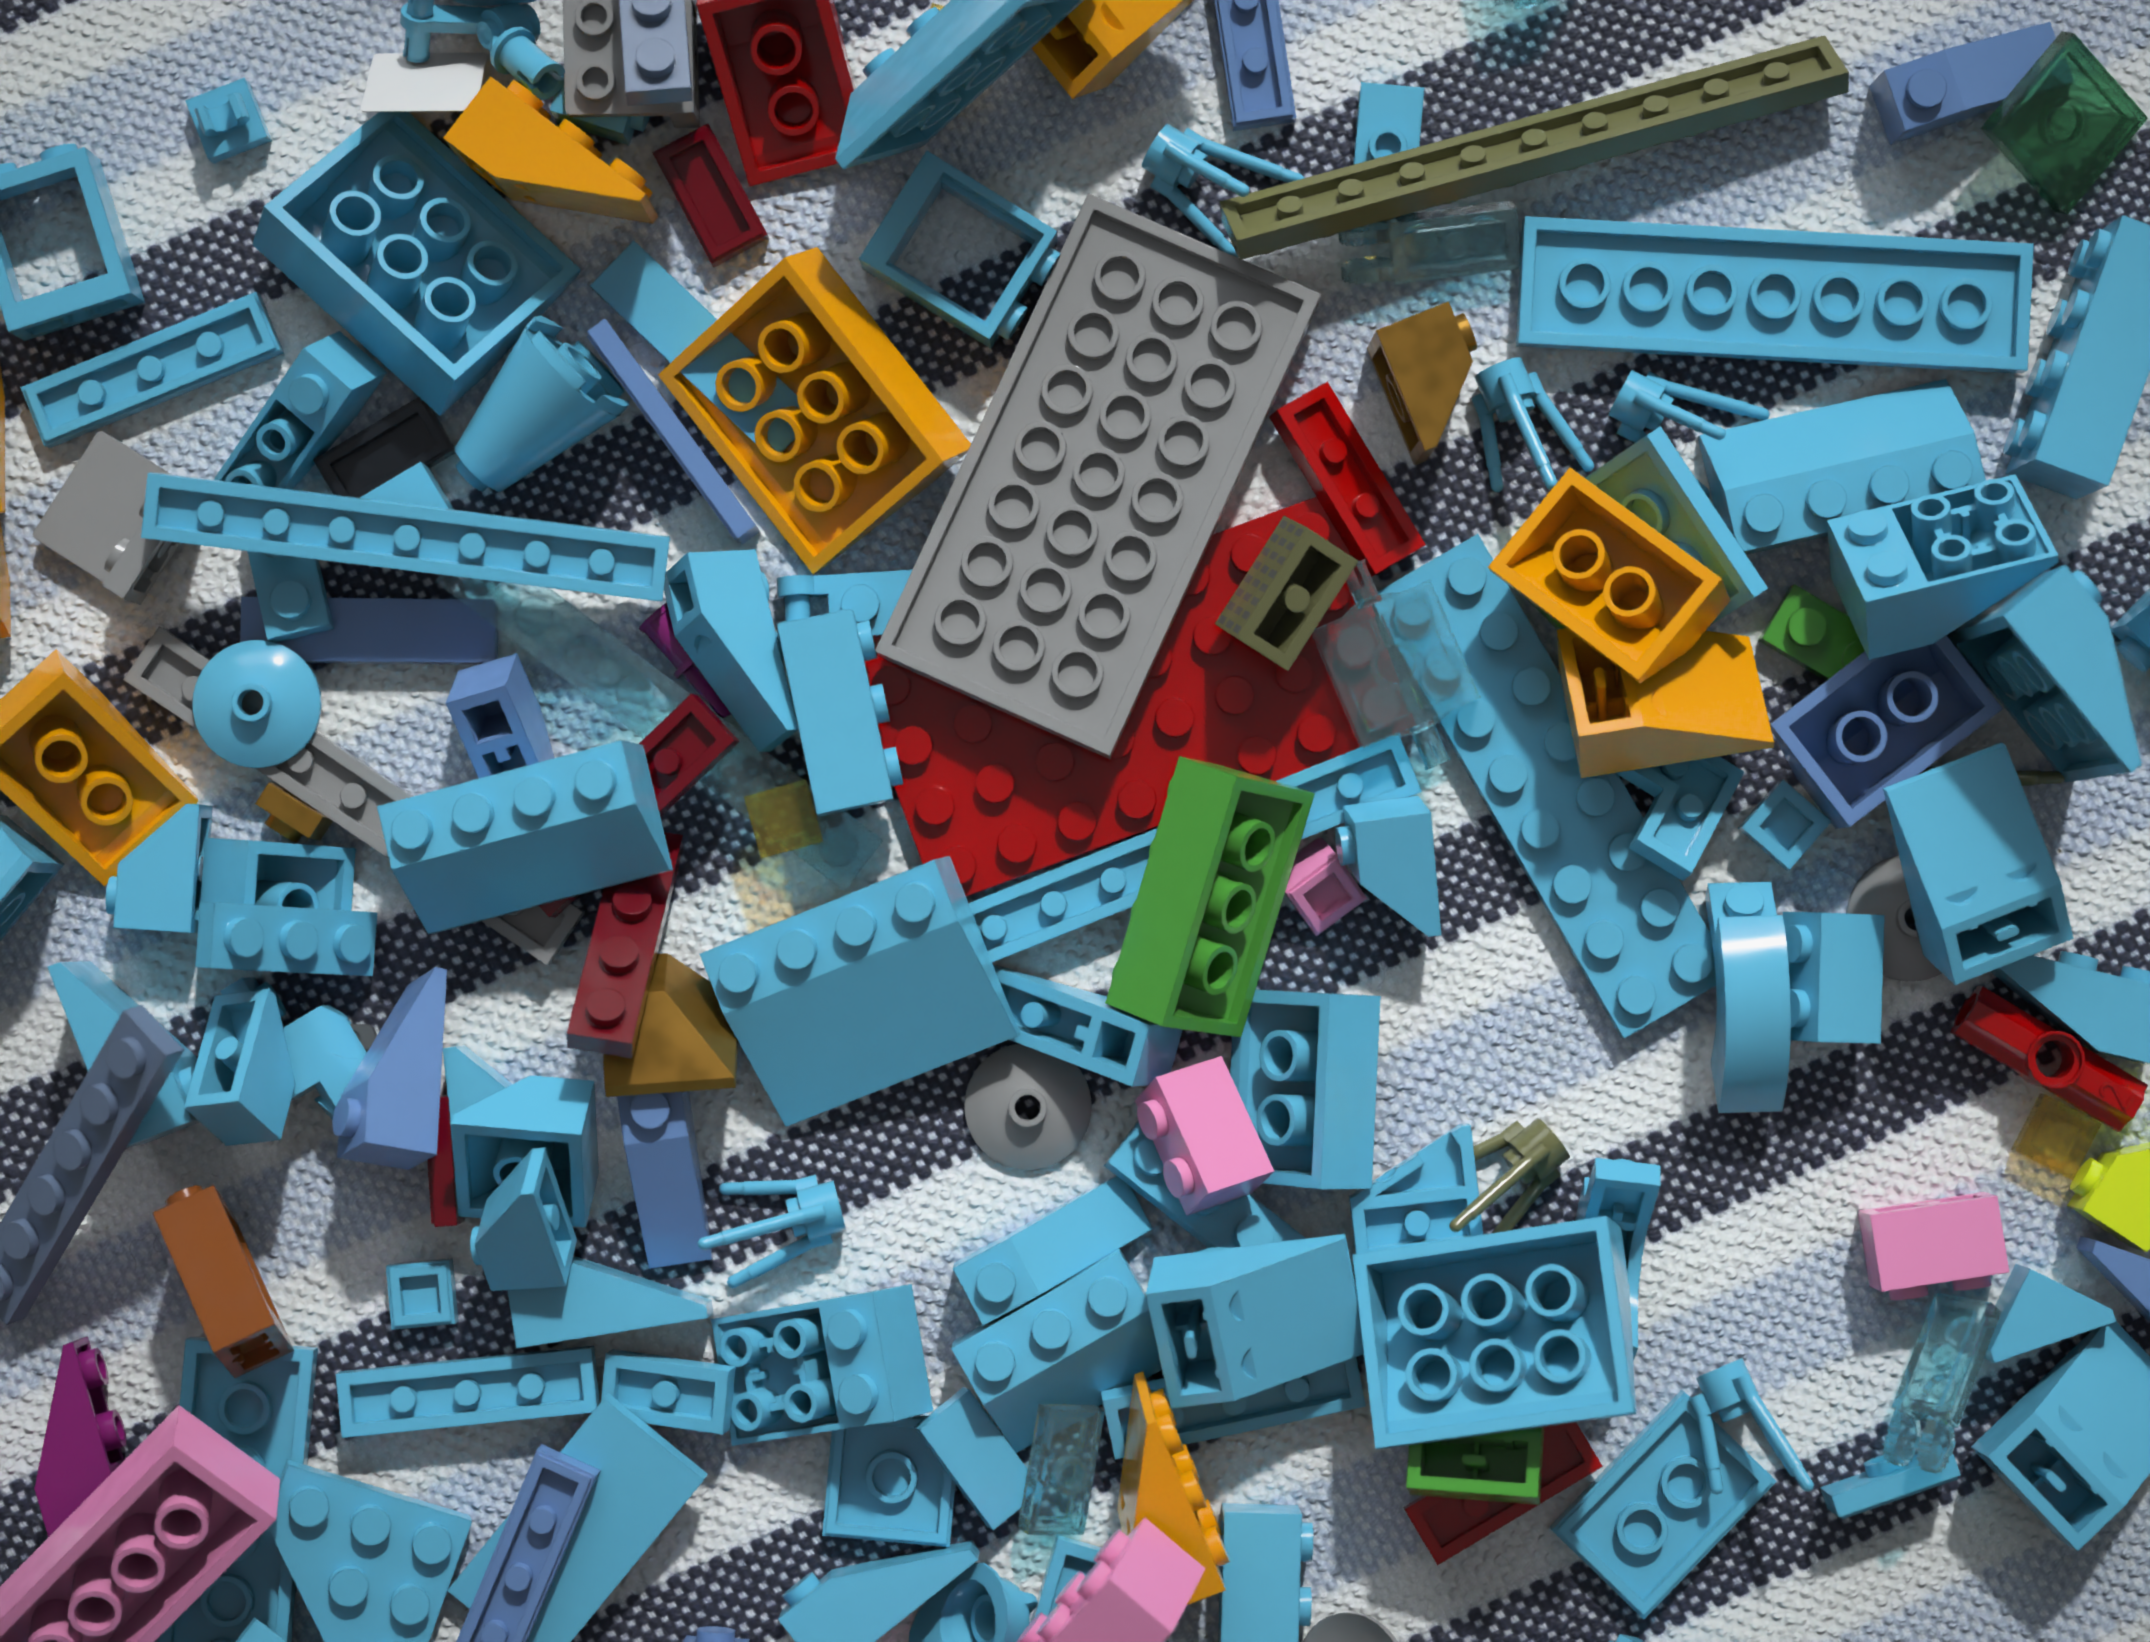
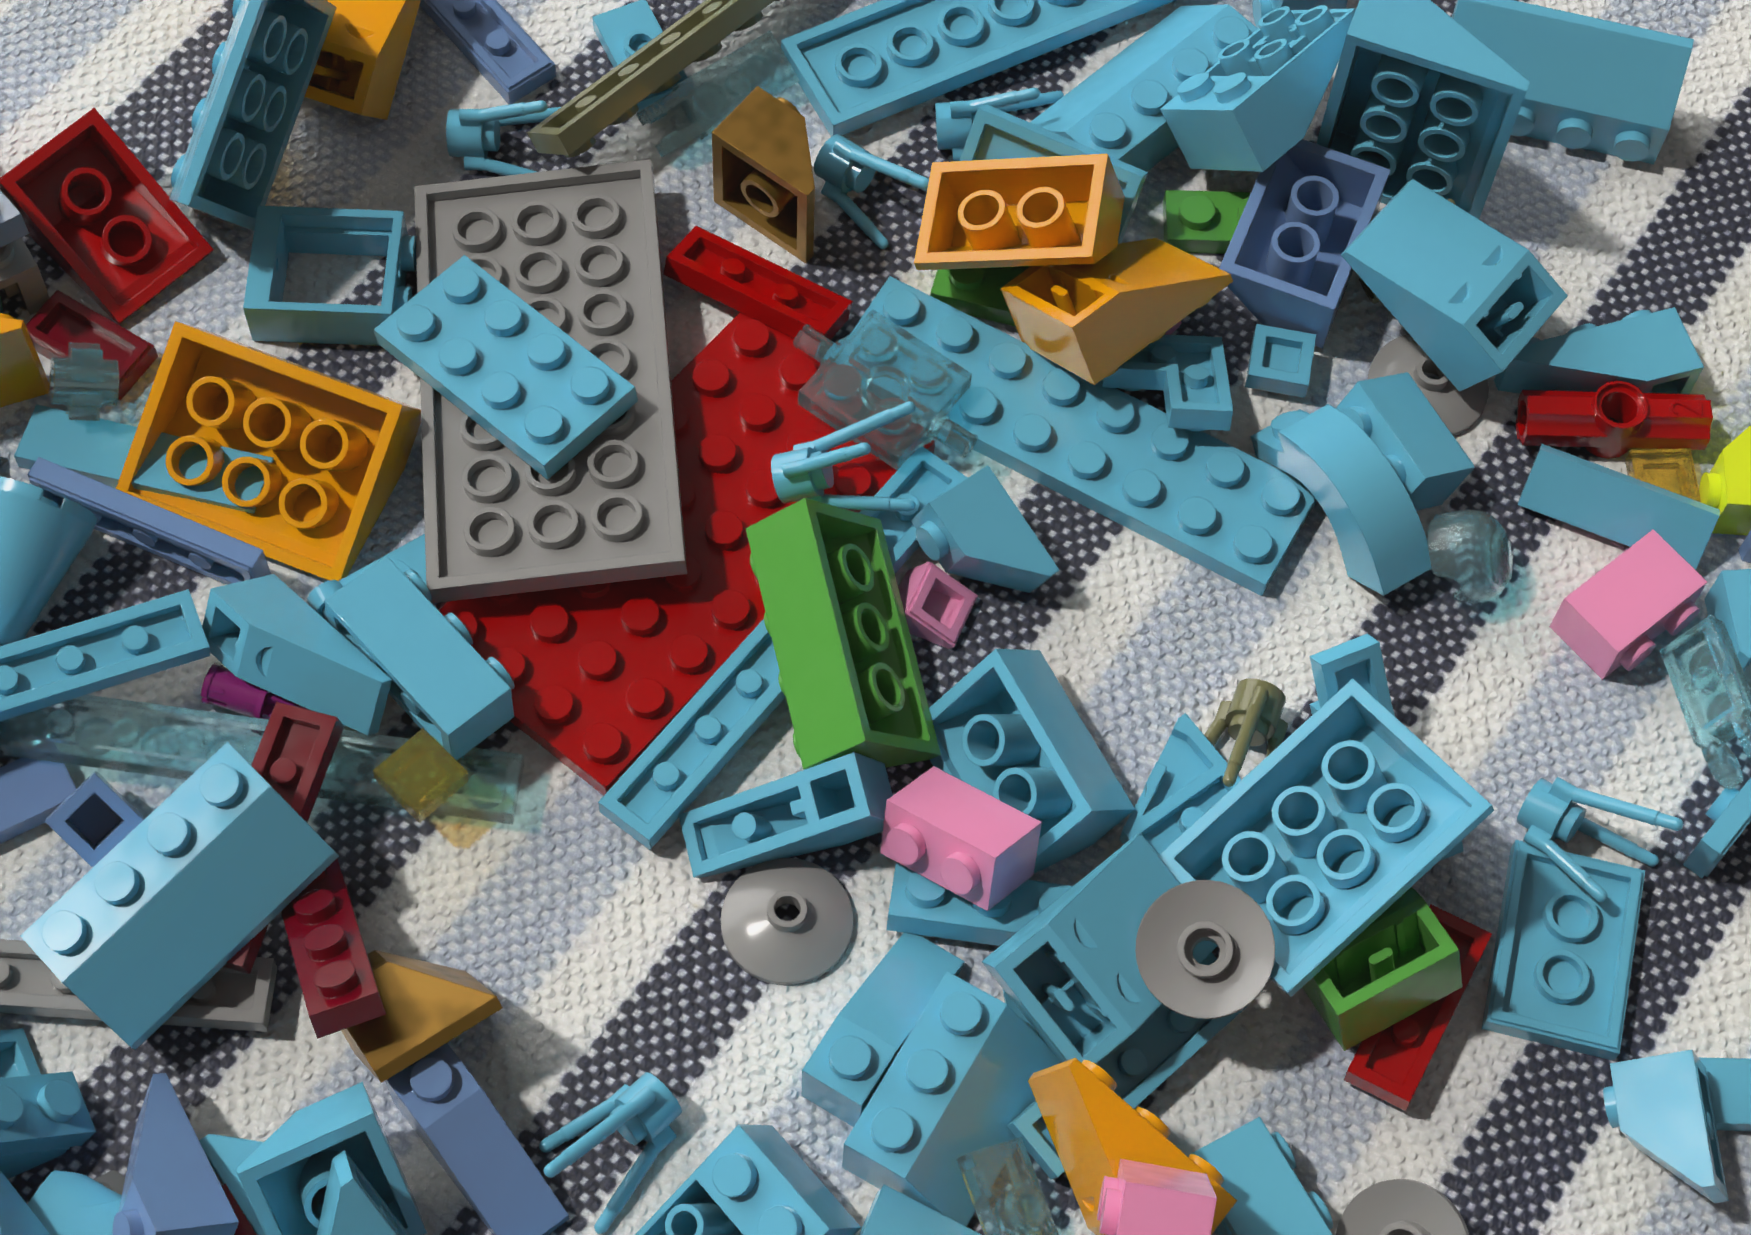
camera: 30 degrees left, 25 degrees down
medium azure slope [700,856,1020,1127] -> none
olive brick [1215,516,1358,671] -> none
none -> clear light blue gear [49,342,119,421]
none -> medium azure plate [374,255,638,480]
none -> medium azure plant [771,401,916,511]
none -> light grey dish [1135,880,1275,1019]
none -> clear light blue hair [1427,510,1514,605]
none -> medium azure tile [1518,444,1720,570]

